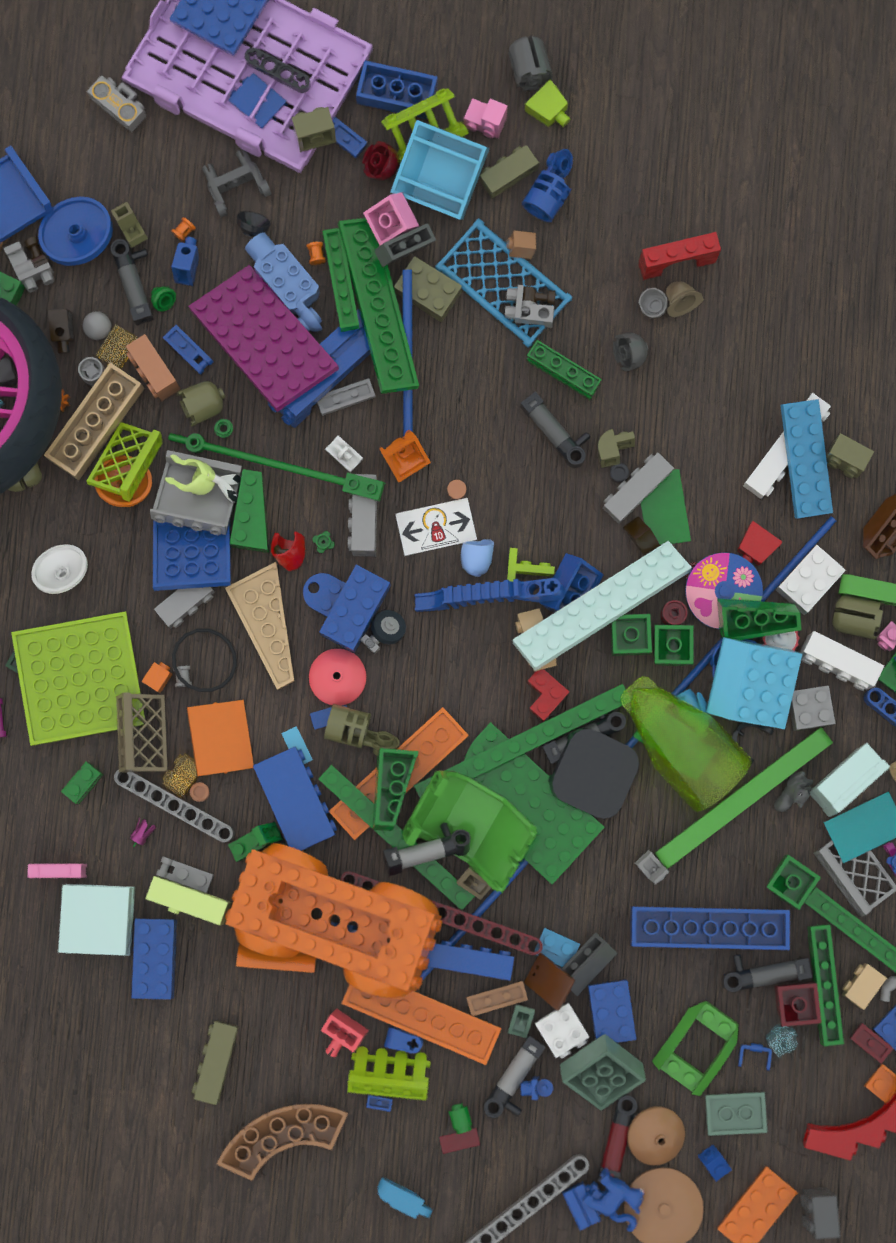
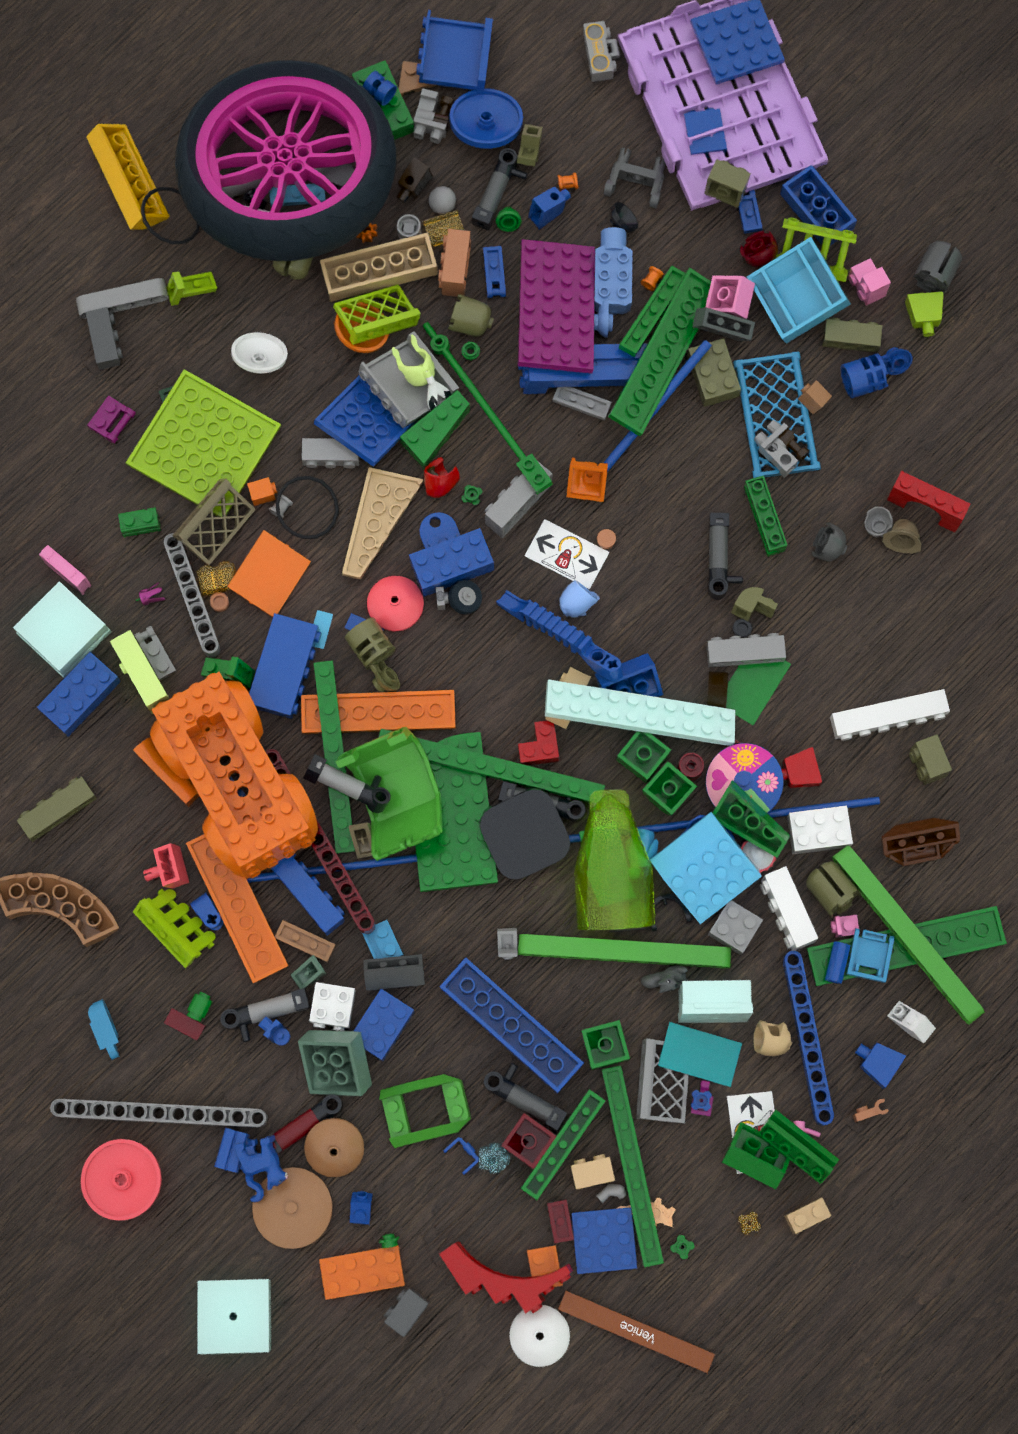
camera: 40 degrees right, 5 degrees down
black beam [245,48,311,93] -> none
white hips [325,436,363,473] -> none
blue piece [366,1095,393,1112] -> none
green wedge [373,748,419,831] -> none
lime bracket [507,548,555,582] -> none
reddish brown container [524,953,576,1011] -> none
sand green plate [705,1092,767,1136] -> none
dark azure plate [780,399,833,519] -> none
none -> green plate [379,1233,399,1248]

